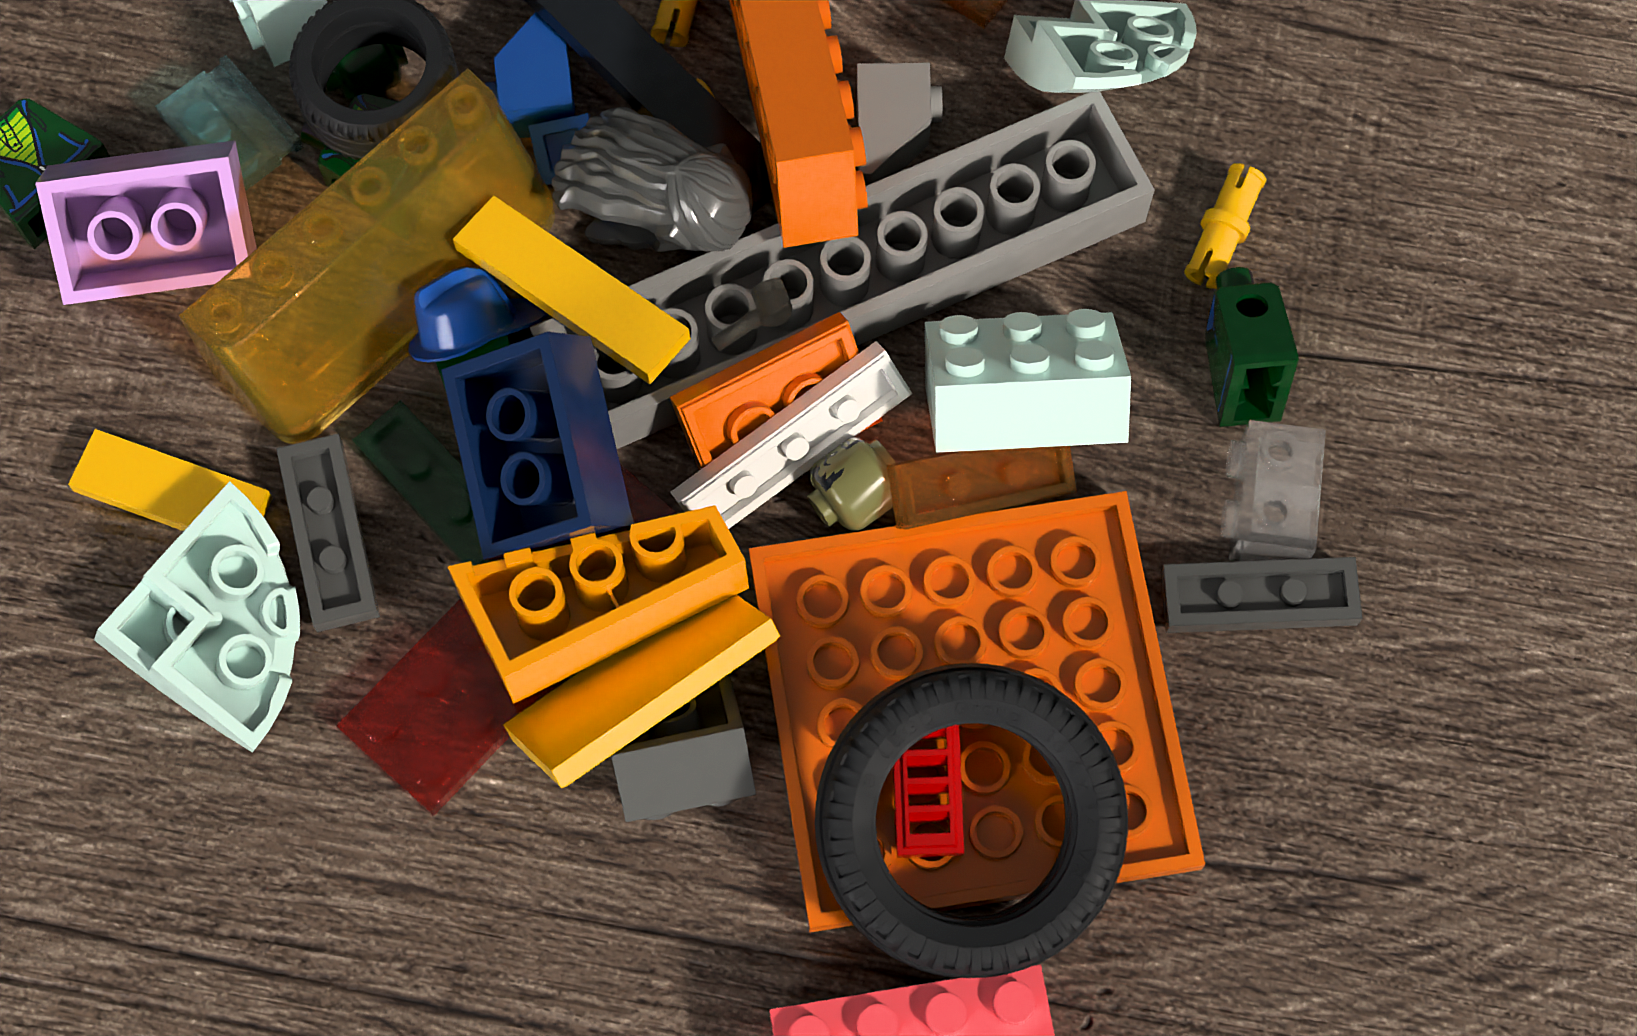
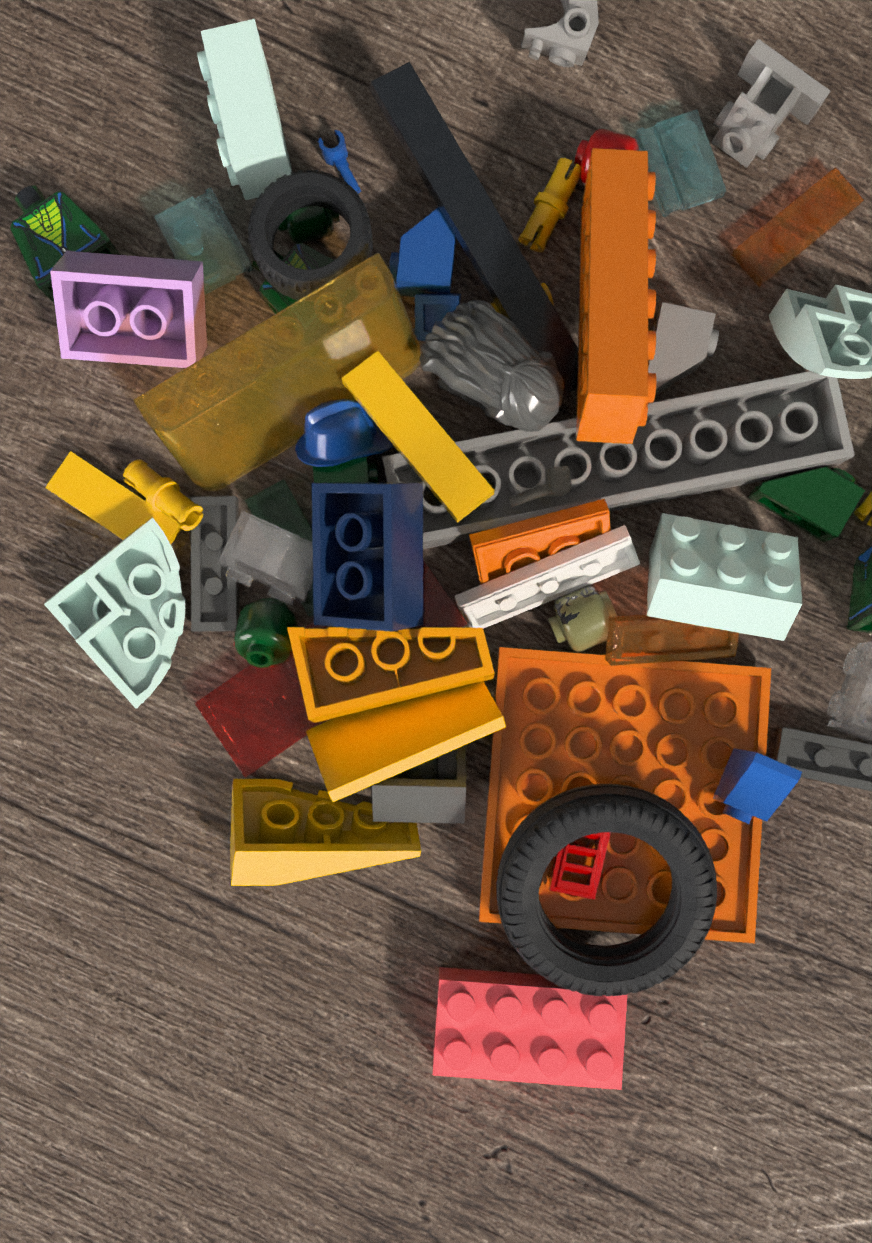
camera: 20 degrees right, 15 degrees up
none -> yellow pin [123,459,203,531]
none -> clear brick [218,510,313,606]
none -> yellow wedge [230,779,421,886]
none -> dark green head [234,598,297,668]
none -> blue slope [713,748,802,824]
none -> dark green slope [747,467,865,542]

